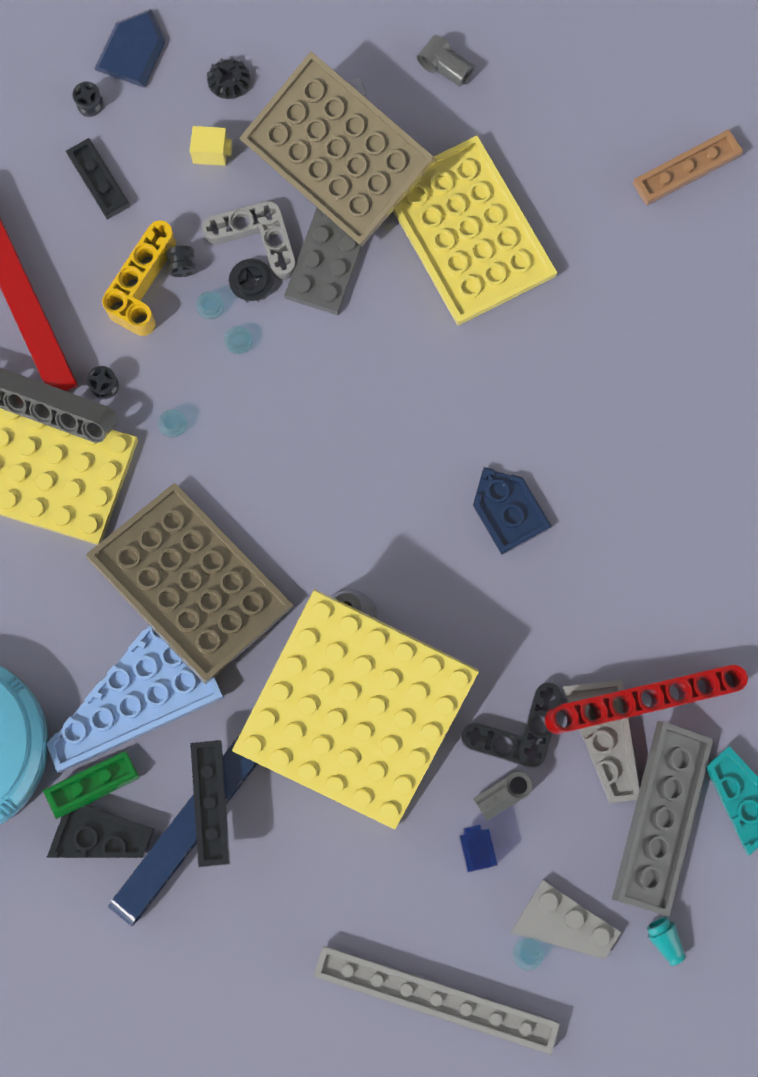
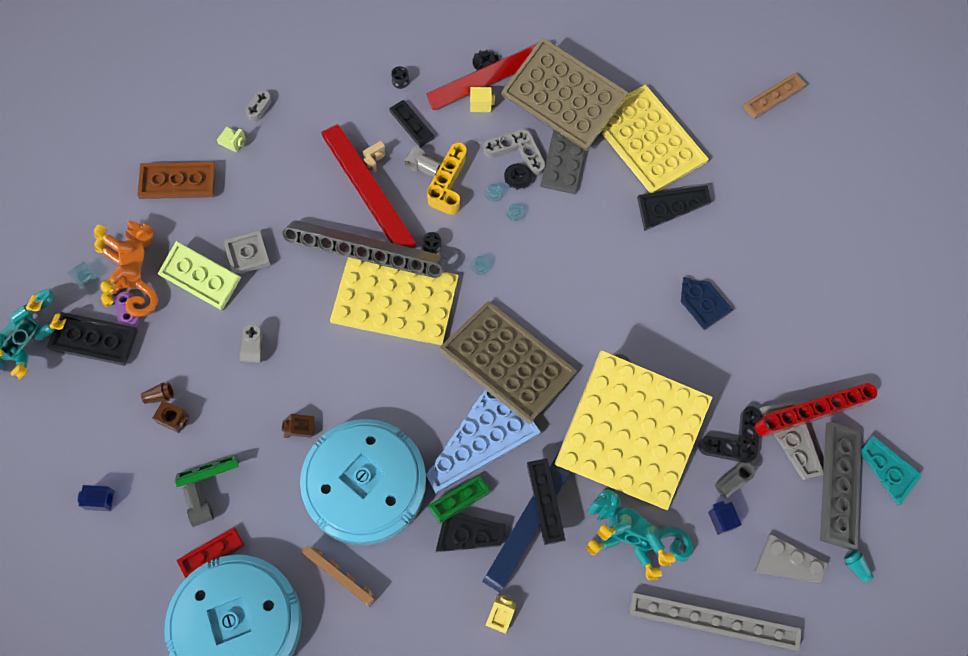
camera: 15 degrees left, 10 degrees down
dark blue tile [94,9,166,88] -> none
black wheel [166,245,196,278] -> none
dark grey piece [416,35,474,87] -> none
clear light blue plate [513,939,544,971] -> none
none -> tan bracket [362,141,385,173]
none -> light grey piece [404,147,442,177]
none -> red tile [426,42,539,110]
none -> light yellow bracket [486,595,516,634]
none -> teal animal [585,490,694,580]
none -> black wing [637,185,711,231]

